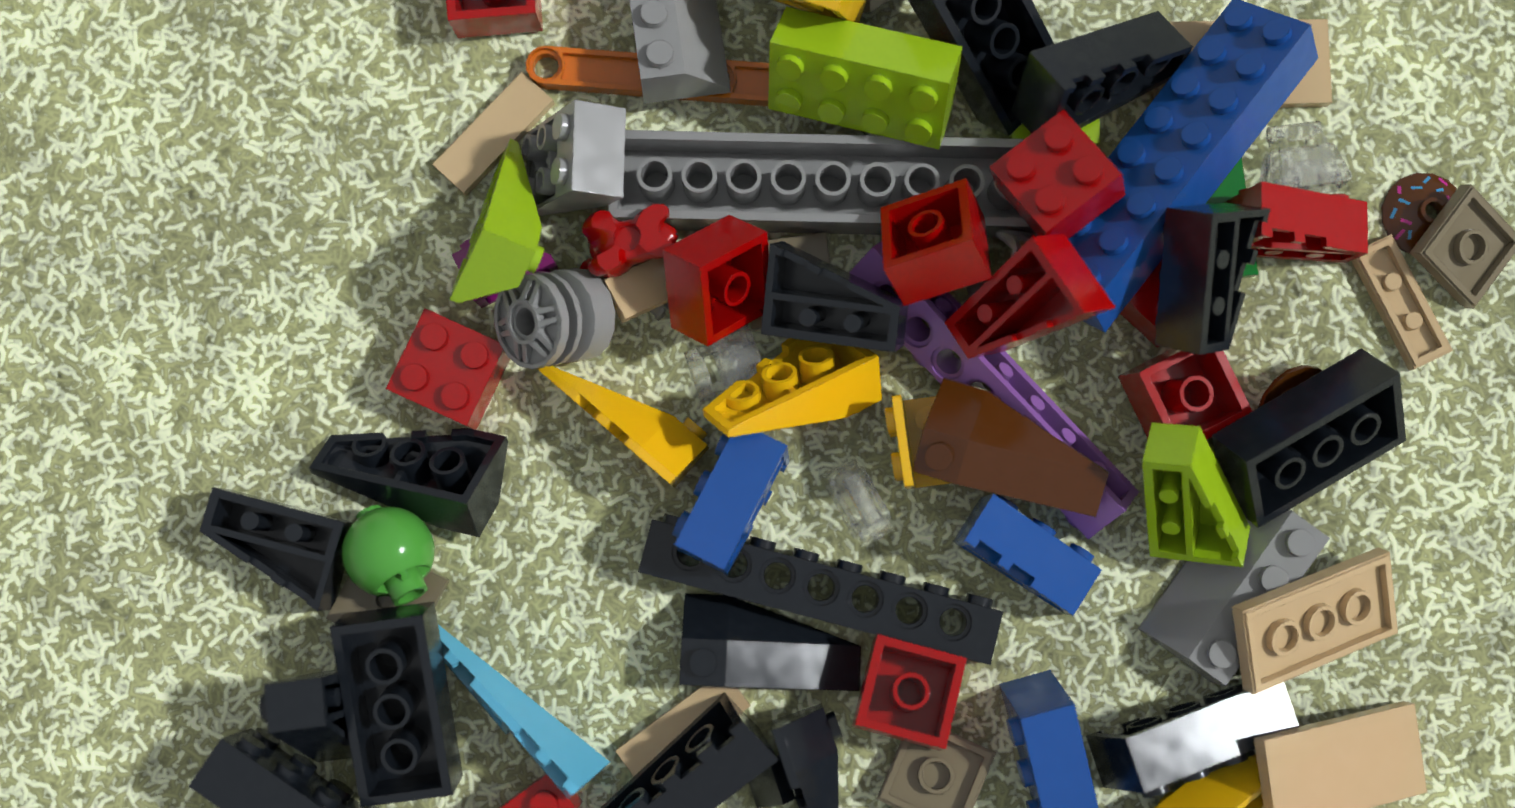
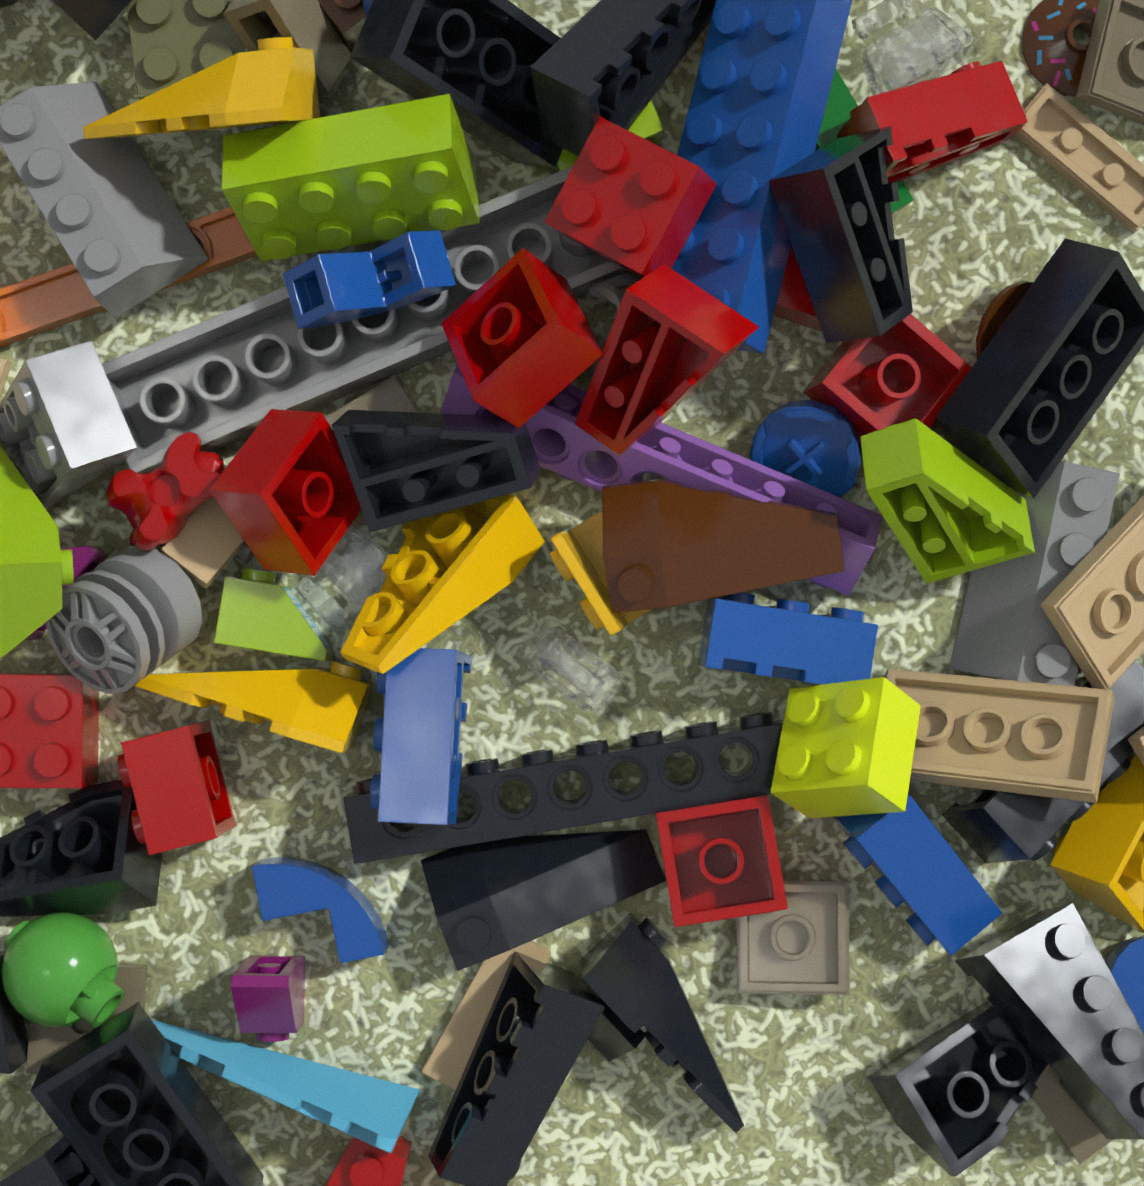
camera: 25 degrees left, 5 degrees up
none -> red brick [117,720,236,855]
none -> lime slope [214,568,334,661]
none -> magenta slope [231,955,305,1042]
none -> blue brick [252,857,389,963]
none -> blue brick [282,230,456,329]
none -> blue tile [749,400,863,498]
none -> neon yellow brick [770,677,921,818]
none -> tan tile [885,669,1115,803]

